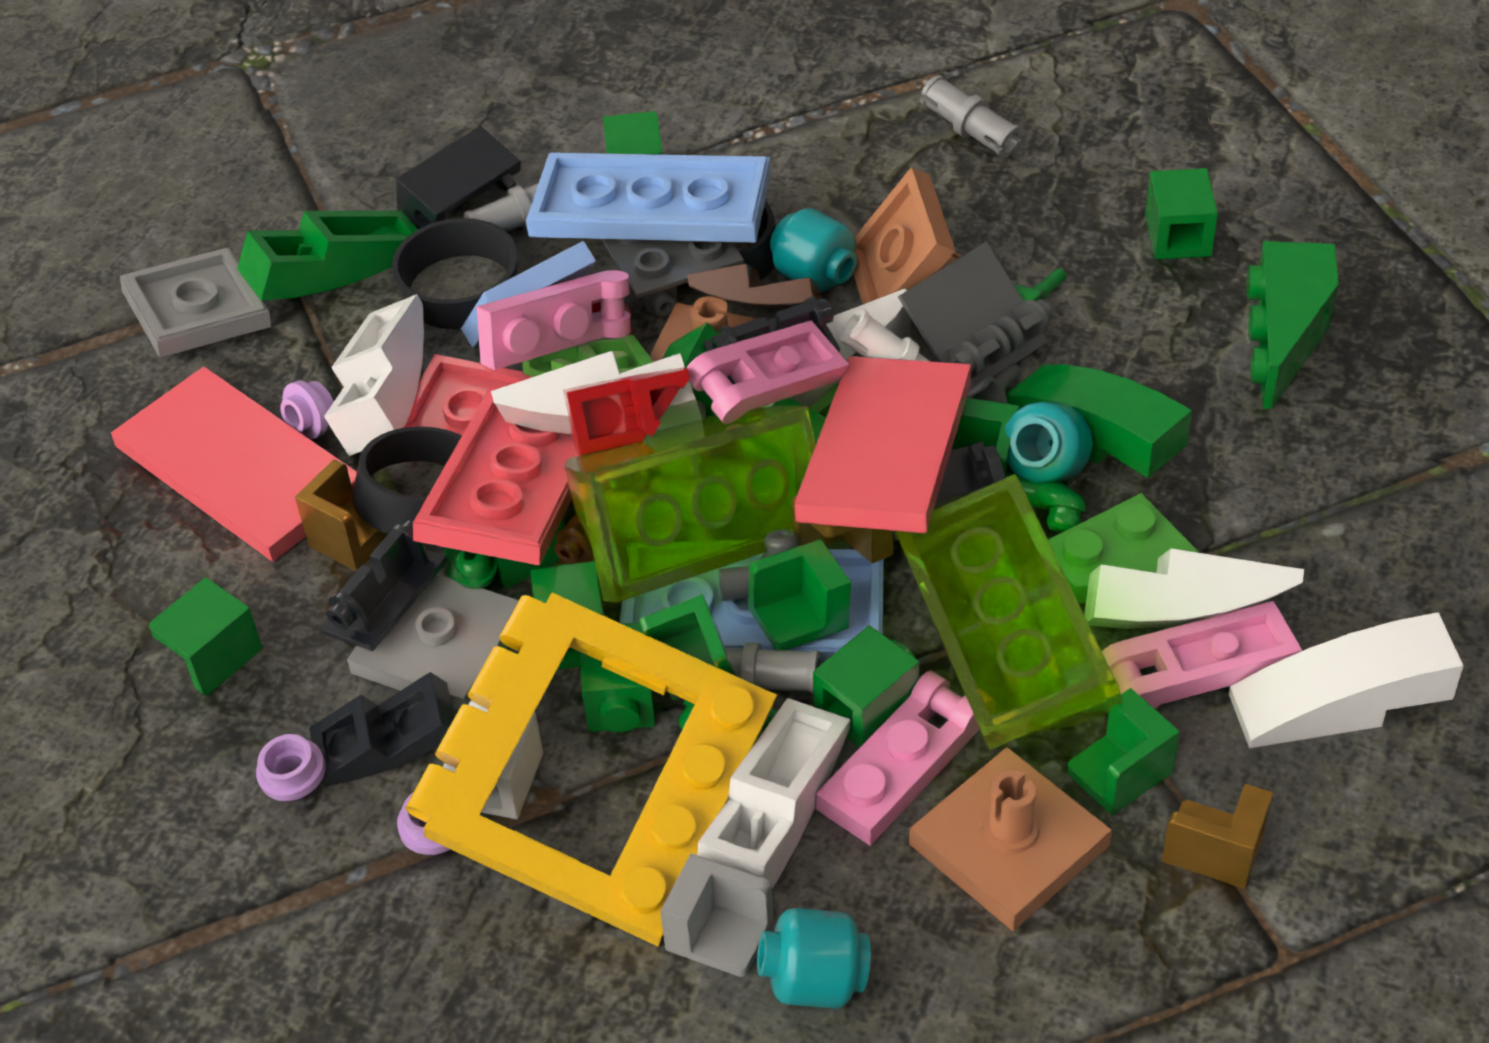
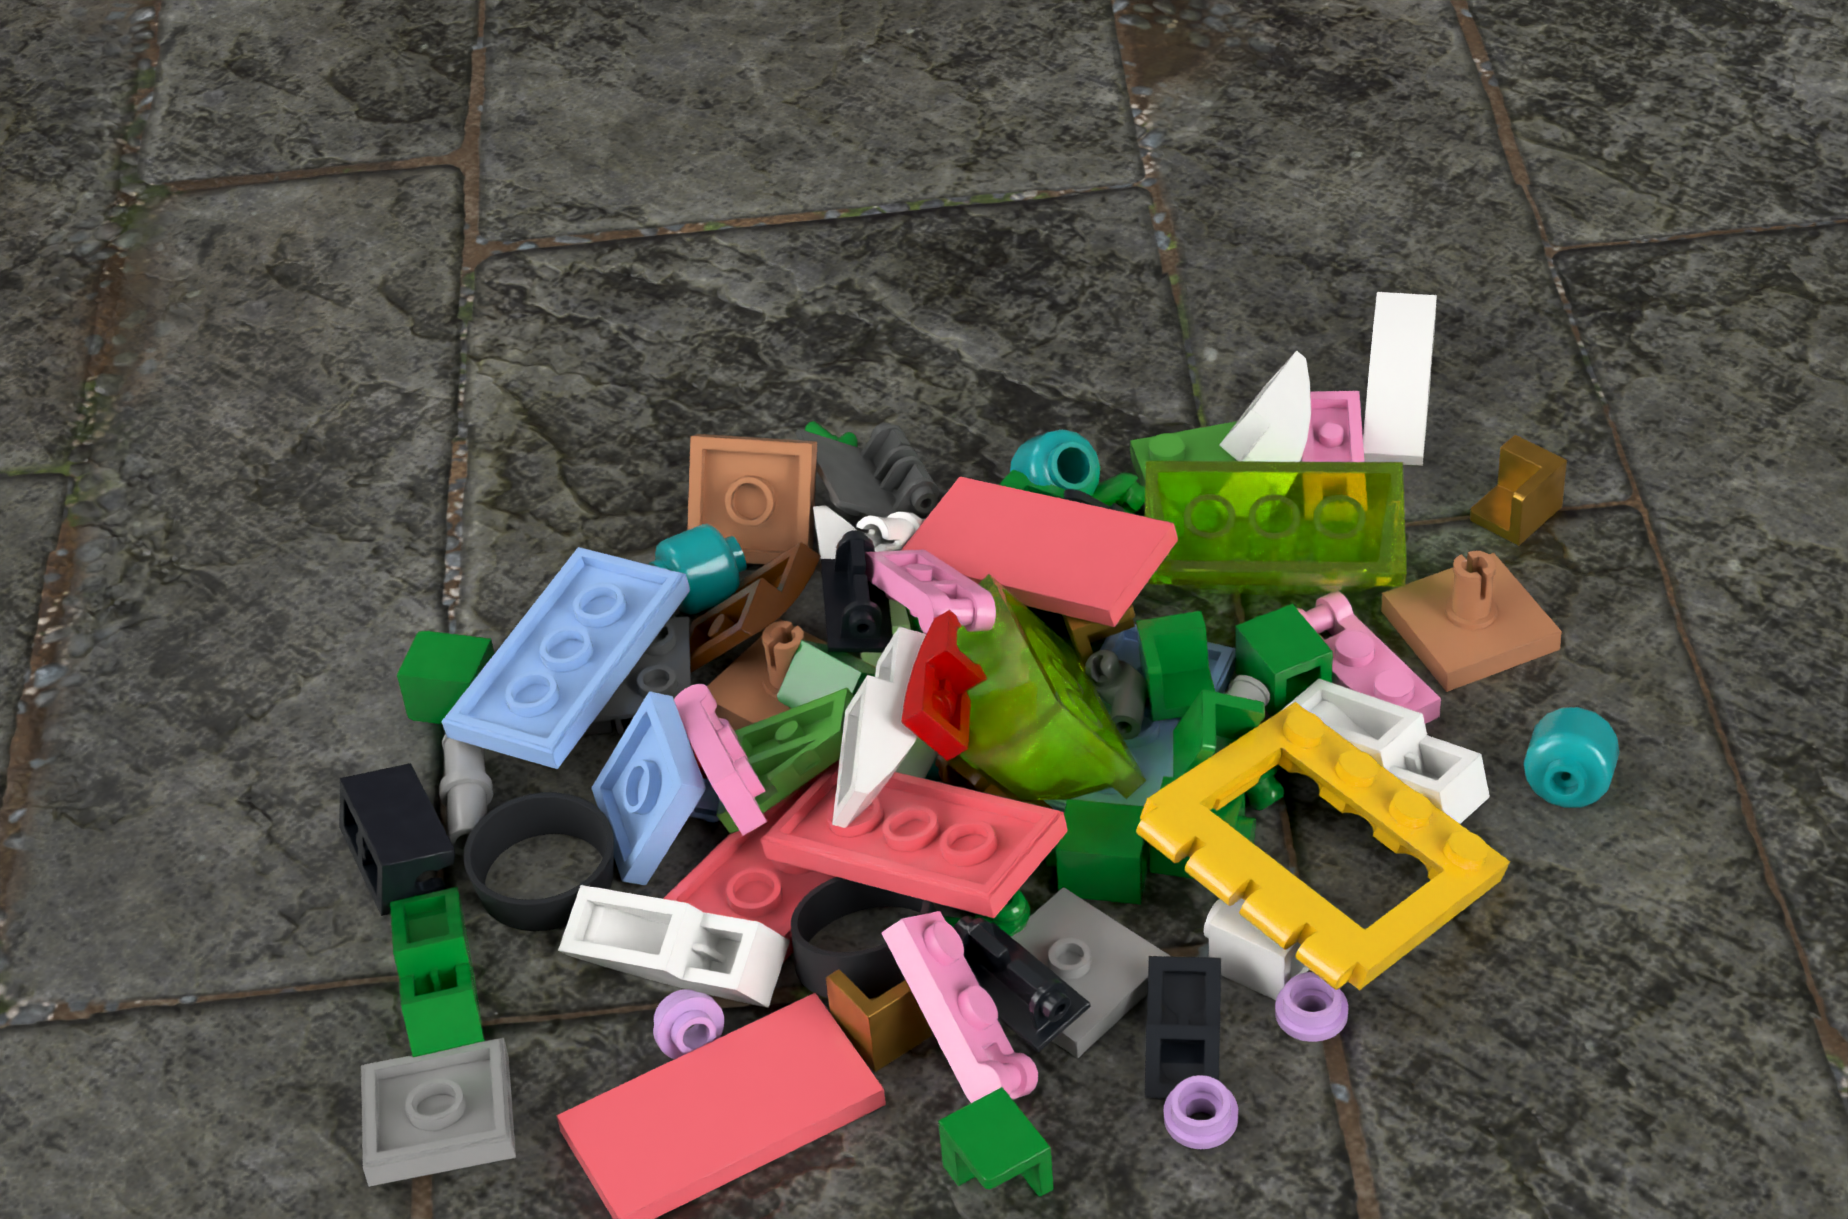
camera: 70 degrees left, 5 degrees down
light grey panel [660,853,774,977] -> none
light grey pin [920,75,1023,159] -> none
green slope [1005,364,1192,478] -> none
green panel [1067,688,1180,816] -> none
green brick [1145,168,1218,260] -> none
green slope [1246,241,1338,409] -> none
none -> bright pink plate [882,911,1038,1103]

